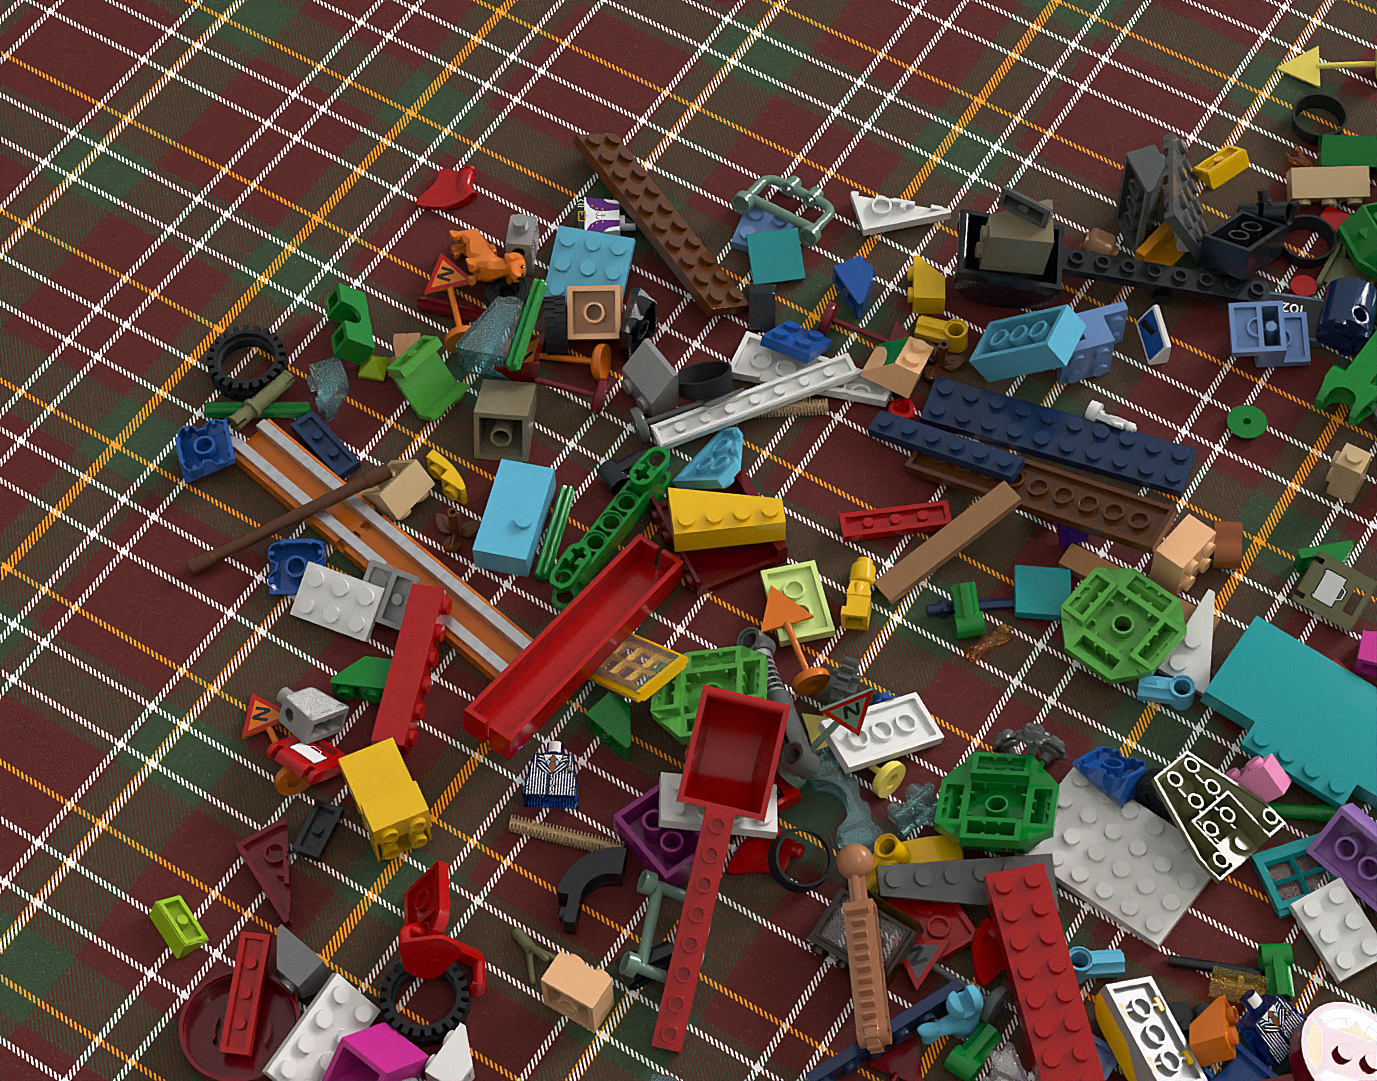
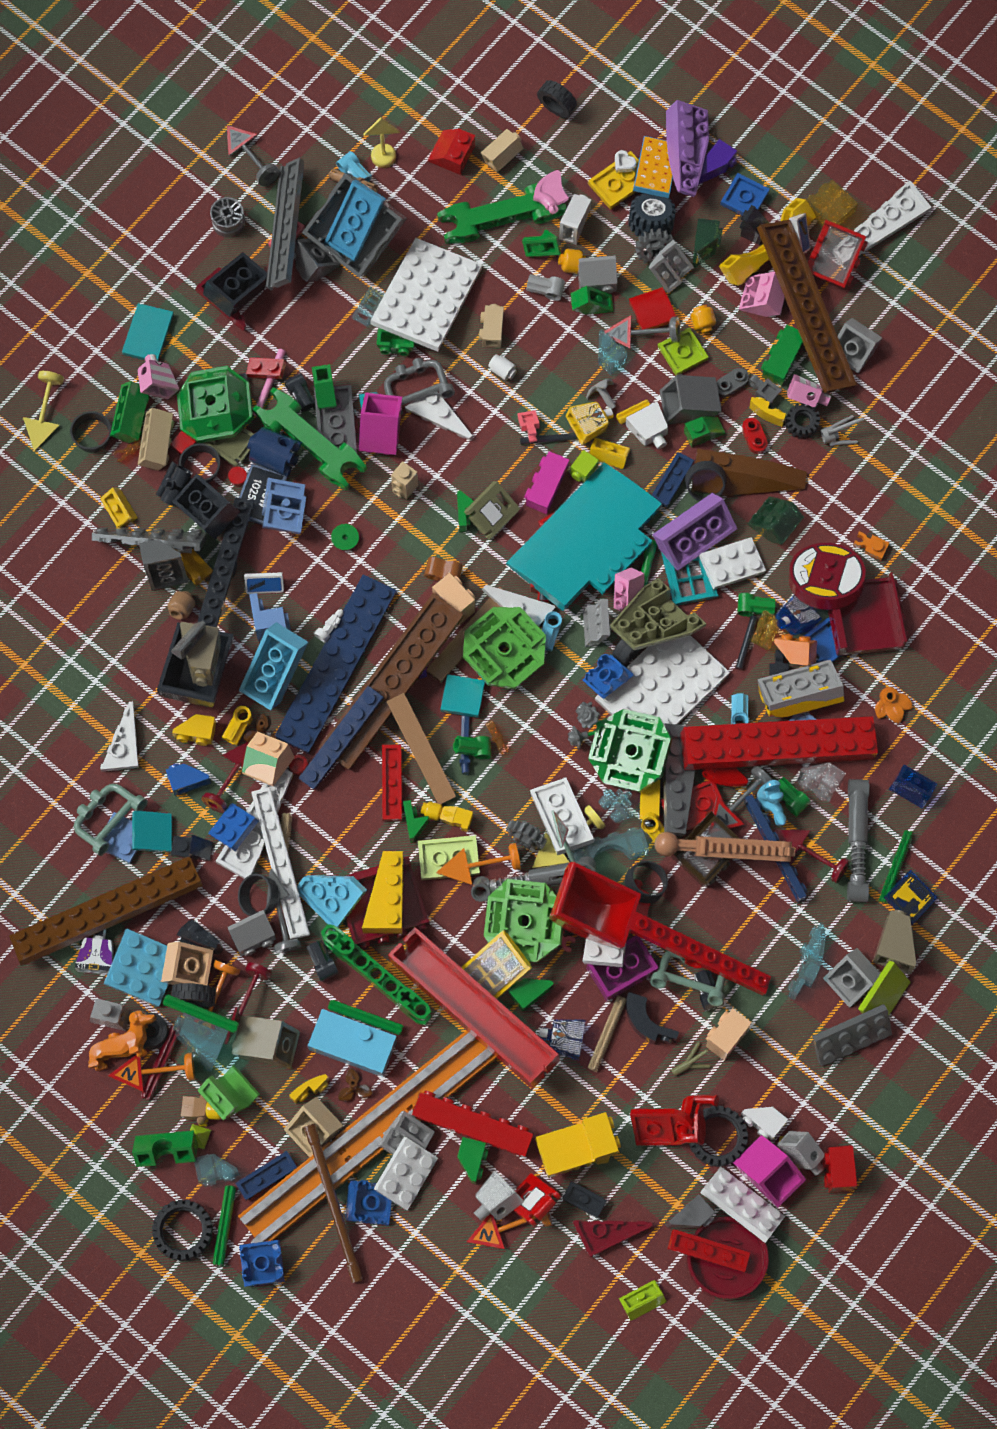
camera: 85 degrees left, 15 degrees up
olive pin [227,370,295,432] -> none
red arm [416,164,478,210] -> none
blue plant [869,691,898,705] -> none
none -> green slope [403,800,430,843]
none -> light grey slope [583,599,610,647]

